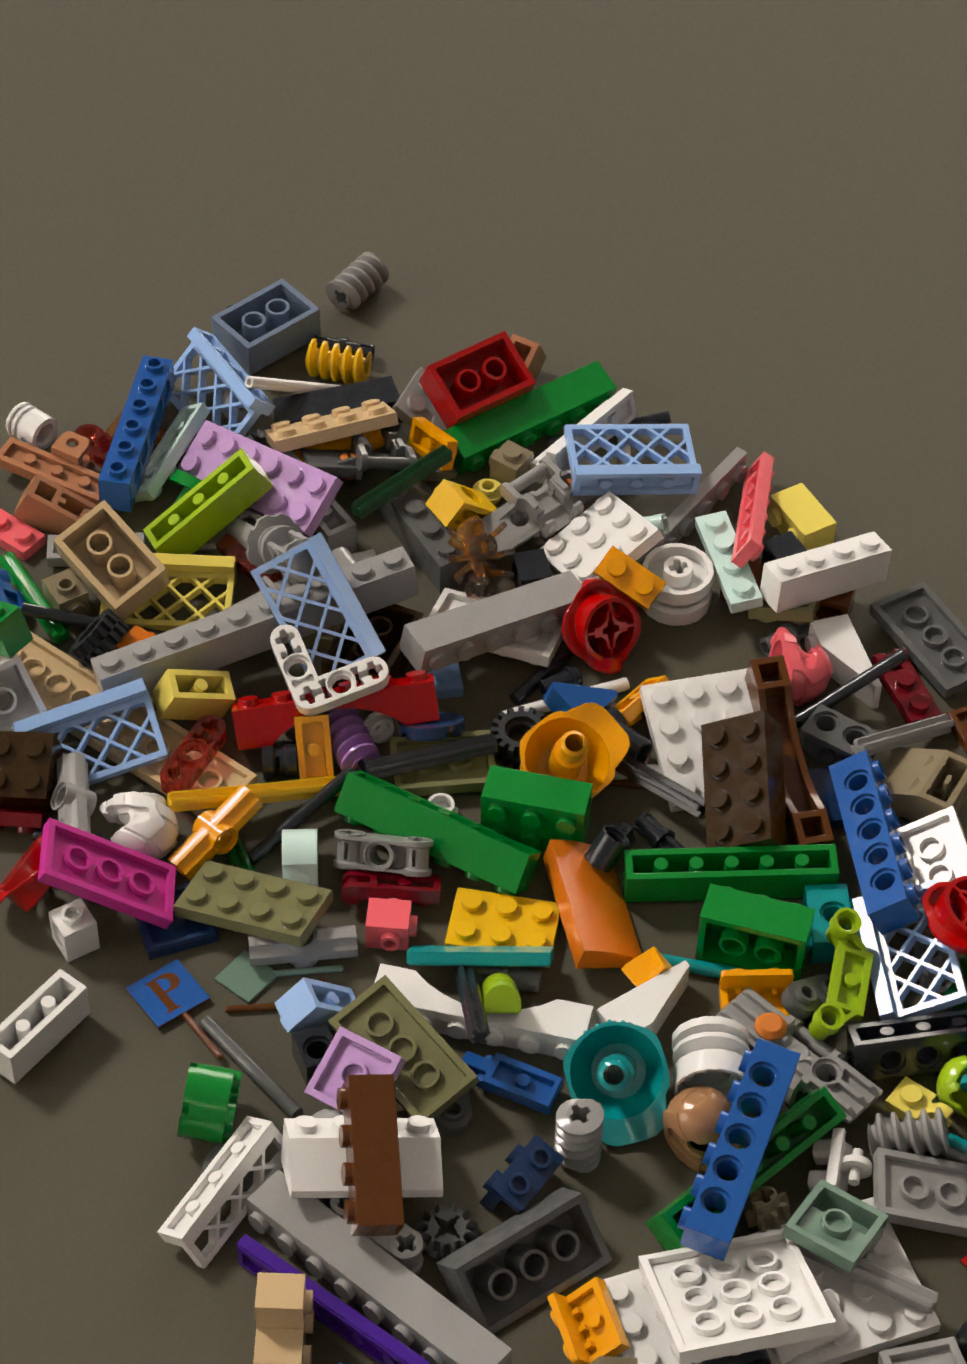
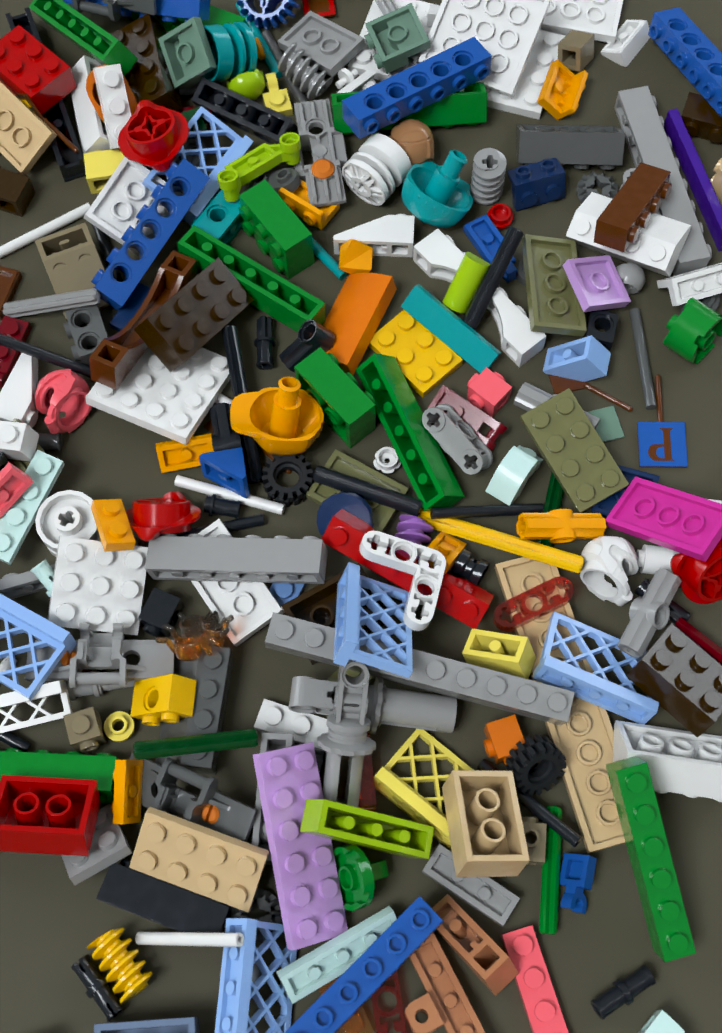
camera: 140 degrees left, 20 degrees up
none -> red plate [487,203,513,229]

